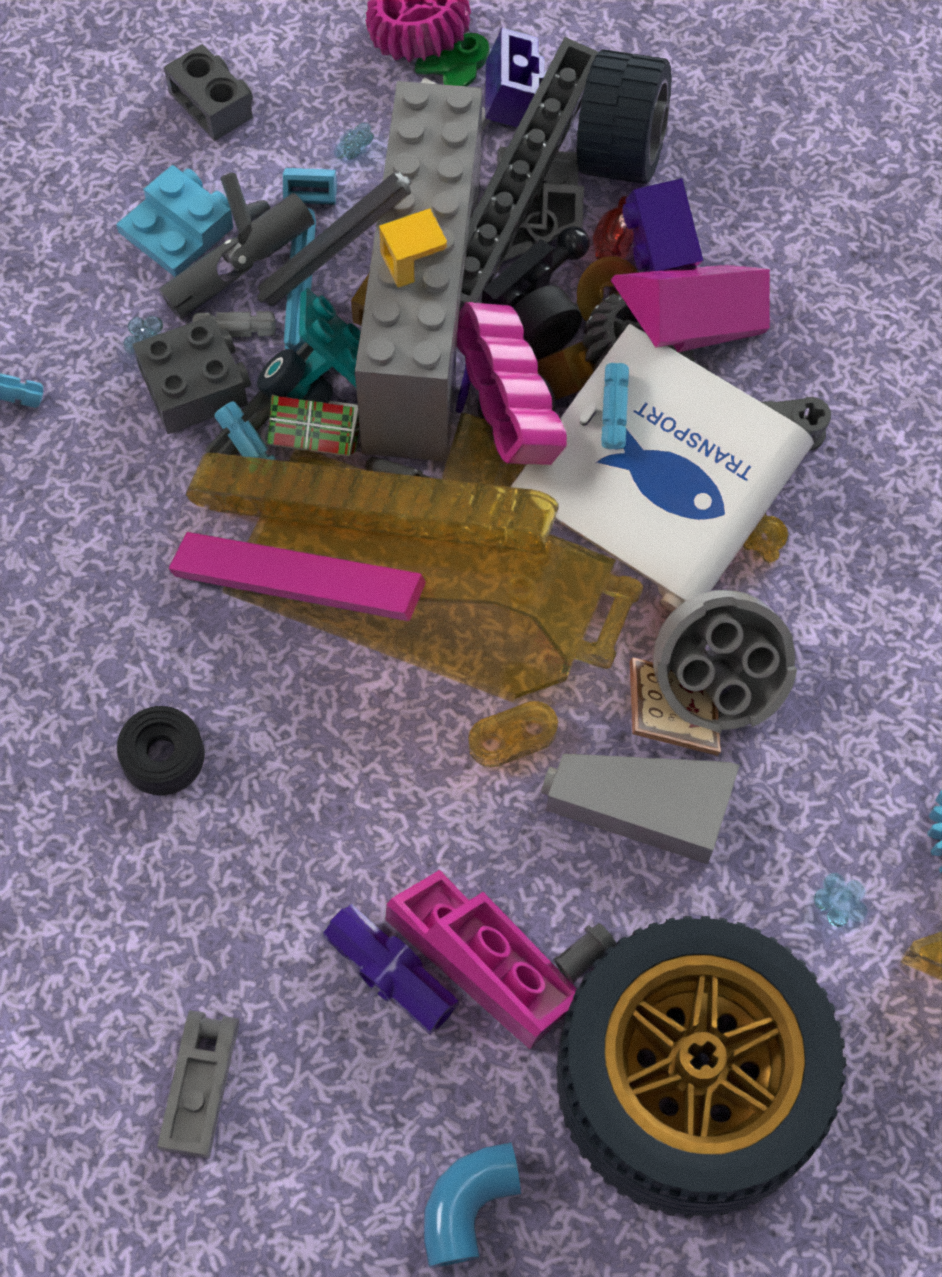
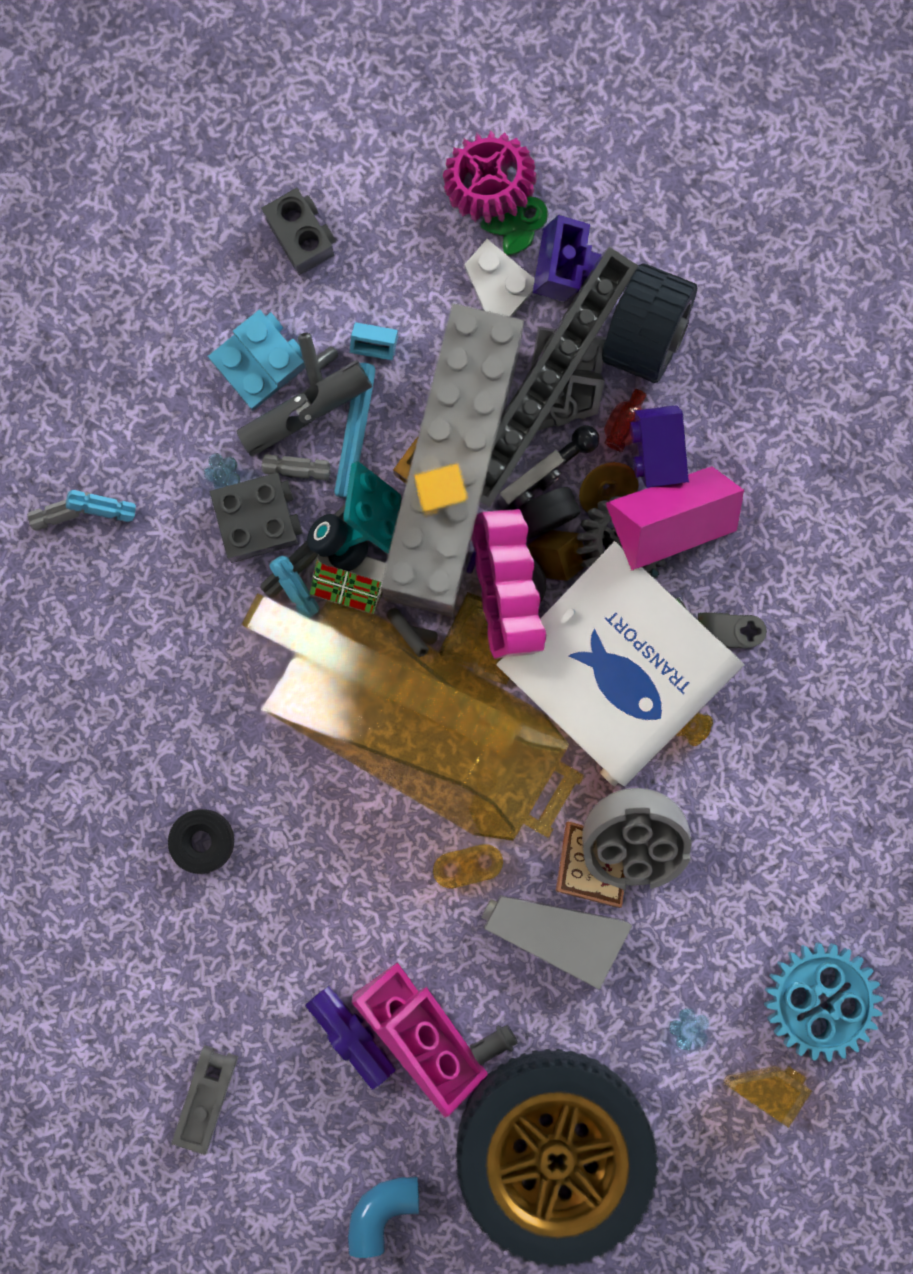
camera: 10 degrees right, 20 degrees up
dark pink tile [168,532,426,621] -> none
dark grey axle [257,172,412,306] -> none
clear light blue plant [334,122,374,160] -> none
medium azure axle [601,363,629,450] -> none

